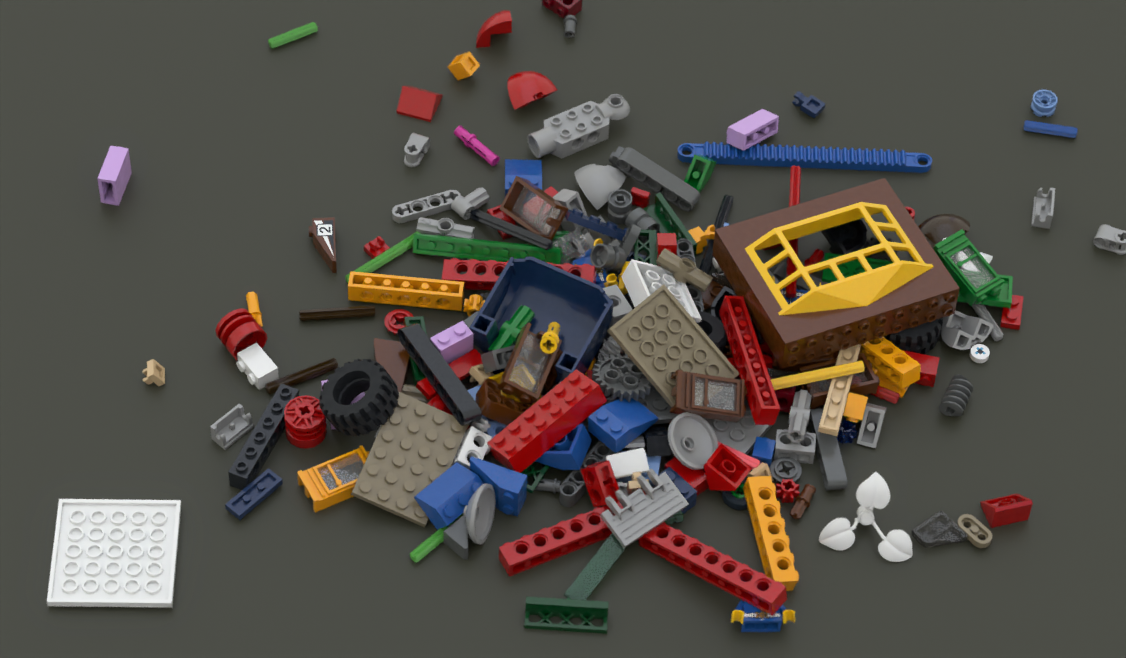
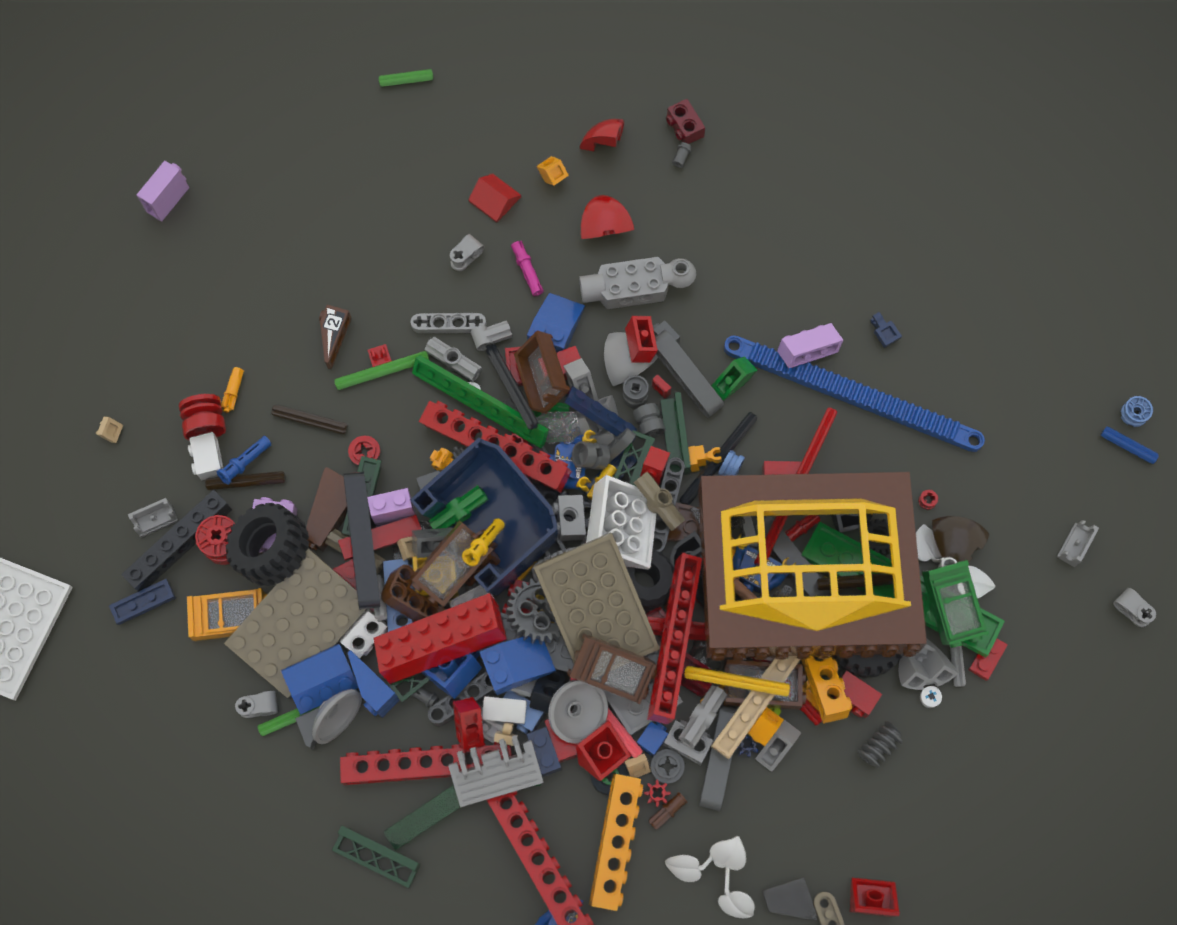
camera: 25 degrees right, 20 degrees up
light orange brick [348,271,464,311] -> none
none -> blue pin [217,436,272,485]
none -> light grey piece [235,691,278,718]
none -> red brick [625,316,658,363]

